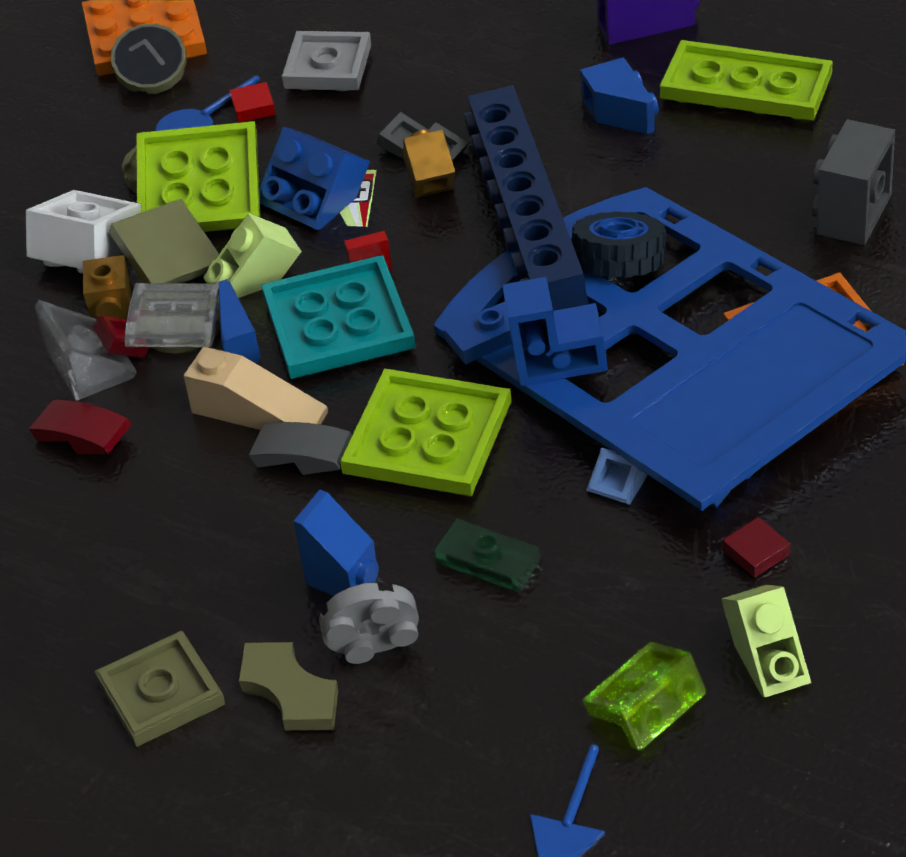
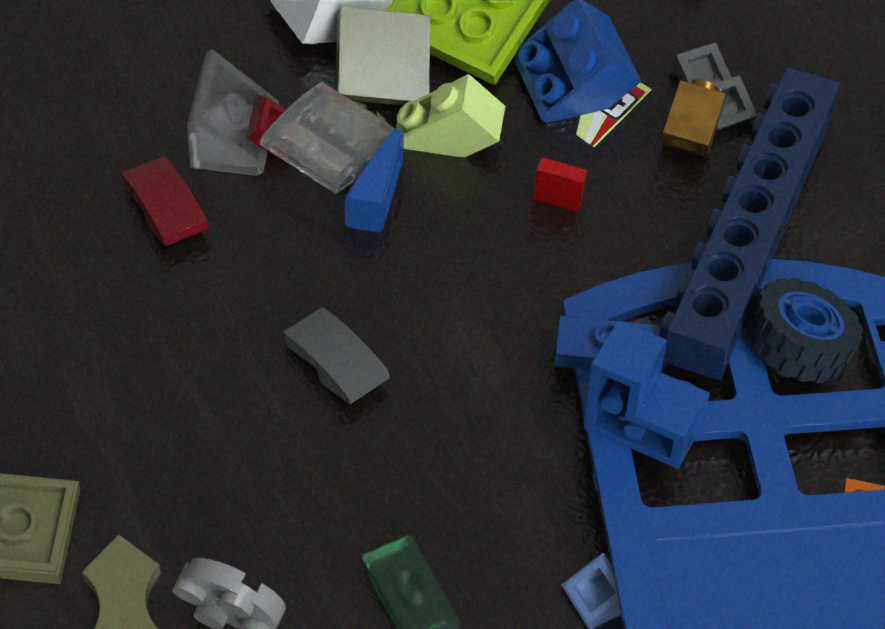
camera: 25 degrees right, 10 degrees up
pearl gold brick [83,255,133,325] -> none
tan slope [183,347,328,430] -> none
teal plate [261,255,416,379] -> none
blue slope [294,490,379,596] -> none
lime plate [340,368,512,496] -> none

